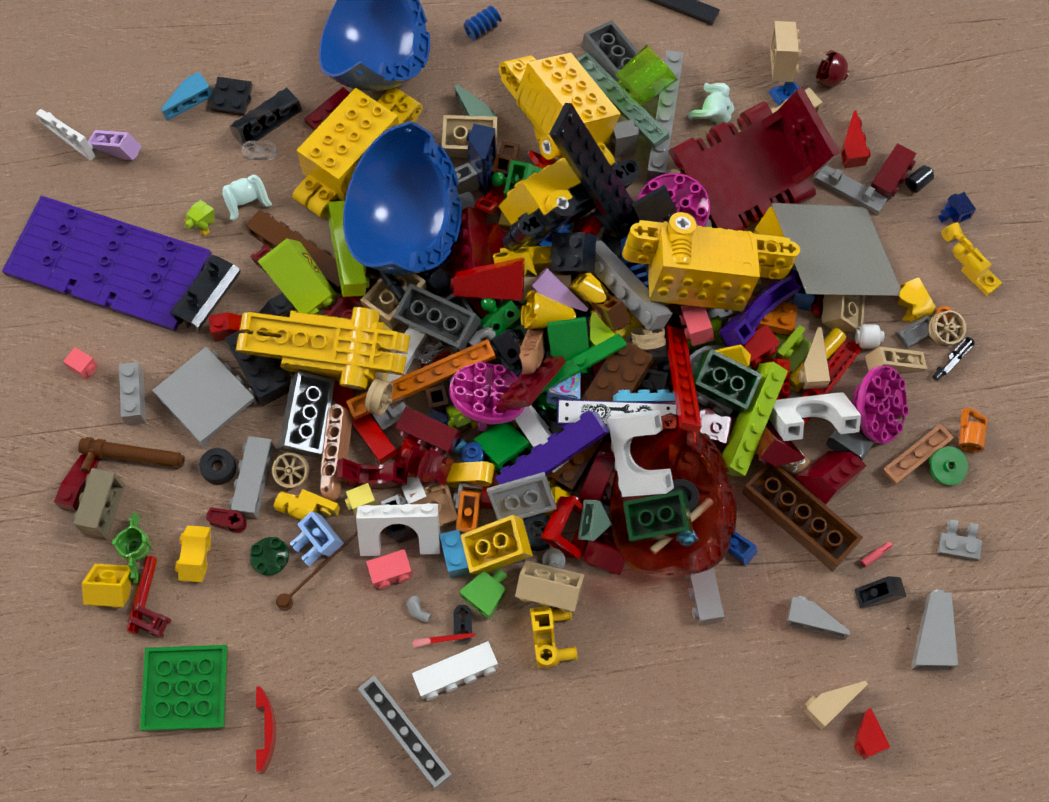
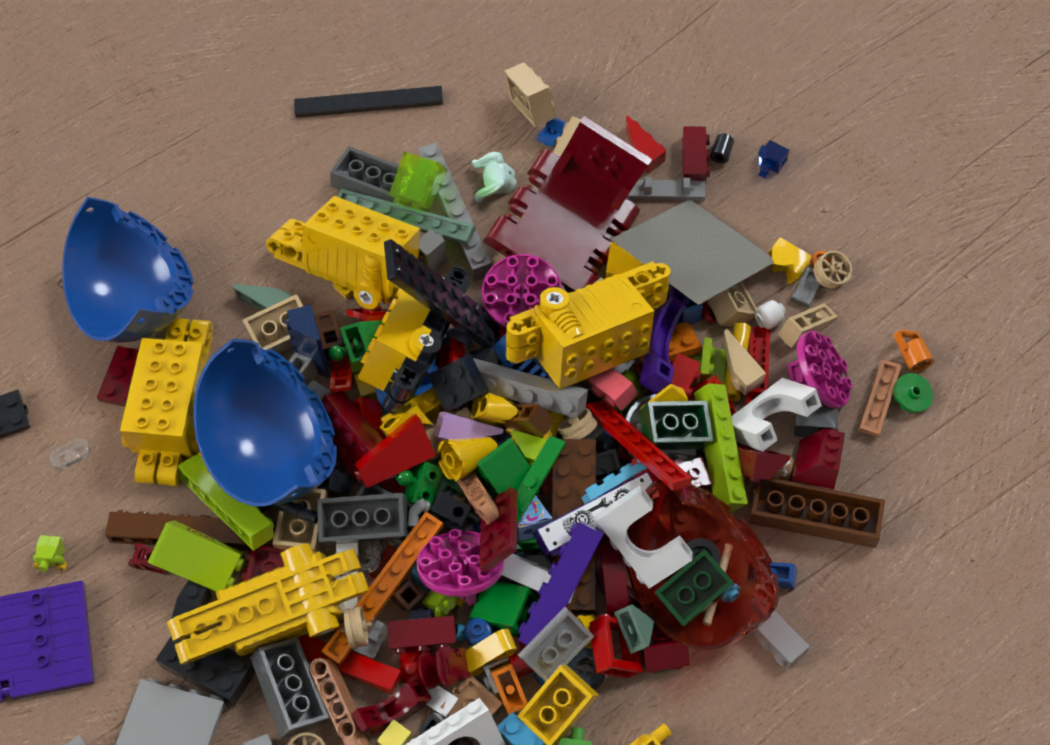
camera: 30 degrees left, 5 degrees down
black piece [170,255,241,333] -> none
red slope [208,312,242,342] -> none
light aqua hair [222,175,272,221] -> none
black wedge [230,87,302,149] -> none
blue piece [463,5,502,41] -> none
tan brick [515,560,585,612] -> none
light grey hat [542,548,565,569] -> none
black slope [632,185,677,223] -> none
light grey slope [785,596,850,639] -> none
tan slope [803,681,868,730] -> none
dark red cylinder [816,50,849,87] -> none
red slope [854,708,890,760] -> none
black slope [855,576,907,609] -> none
coral pin [860,542,893,568] -> none
light grey slope [911,590,958,670] -> none
black piece [932,337,975,381] -> none
light grey plate [938,519,982,561] -> none
yellow piece [941,222,965,242] -> none
yellow plate [952,237,1002,296] -> none

